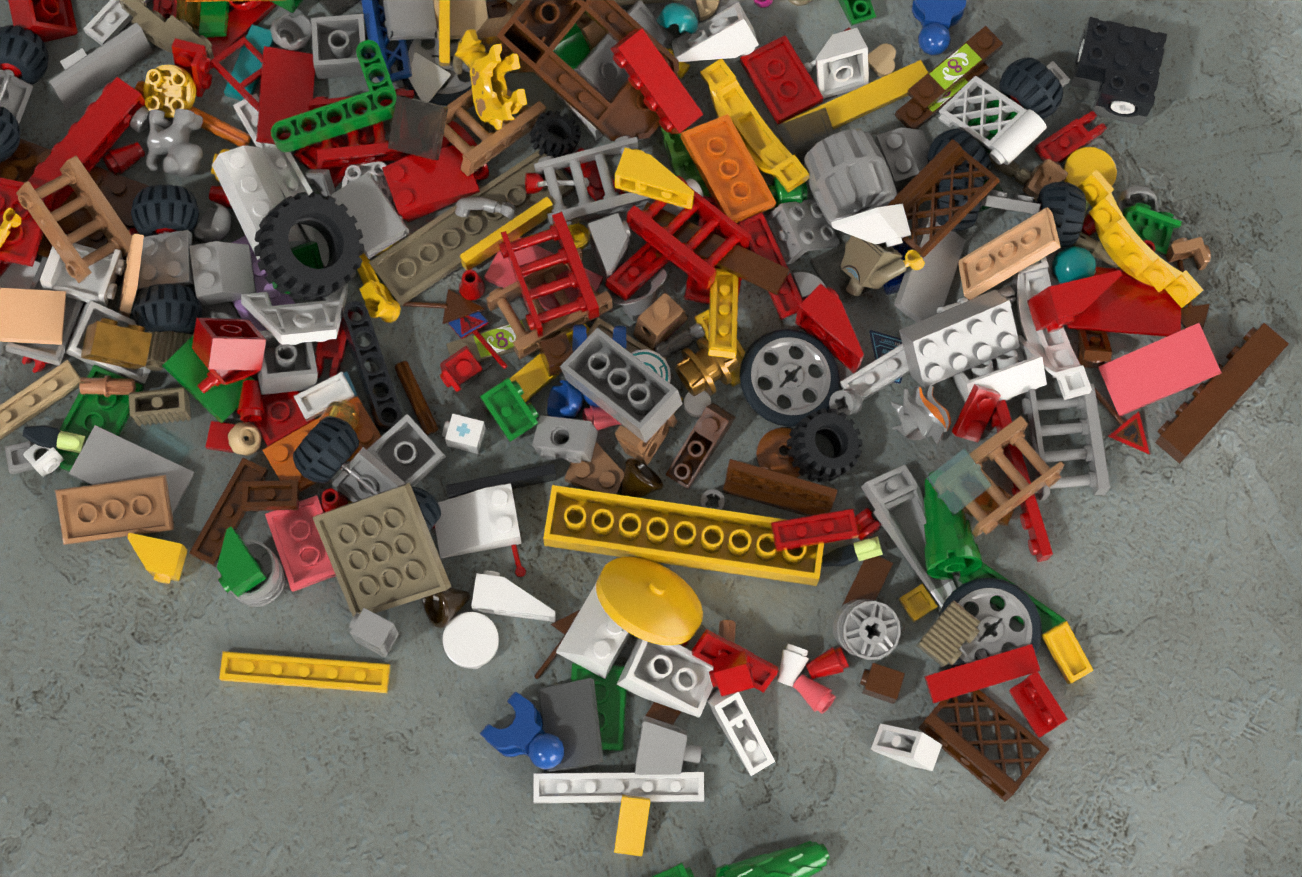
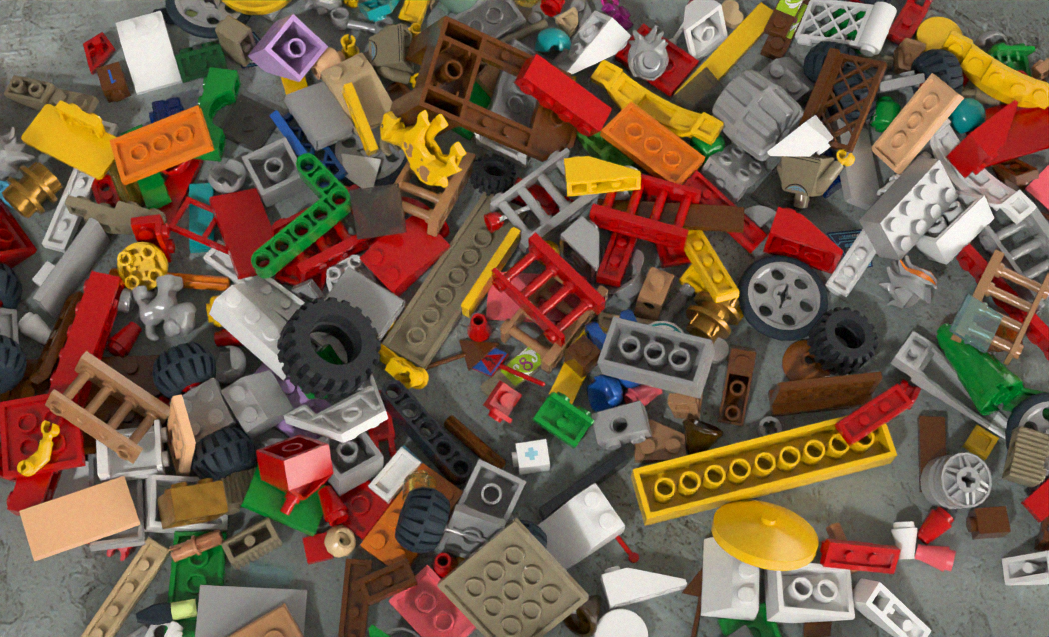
camera: 20 degrees left, 5 degrees down
light grey arm [455,197,515,219] -> none
red brick [709,650,754,696] -> none
piece [822,536,883,567] -> none
light grey wheel [829,389,863,417] -> none
red plate [951,384,1001,443] -> none
none -> white cone [18,312,52,345]
none -> reddish brown tile [29,291,84,384]
none -> magenta plate [601,3,634,31]
none -> light grey hair [628,25,669,81]
none -> green head [869,97,901,133]

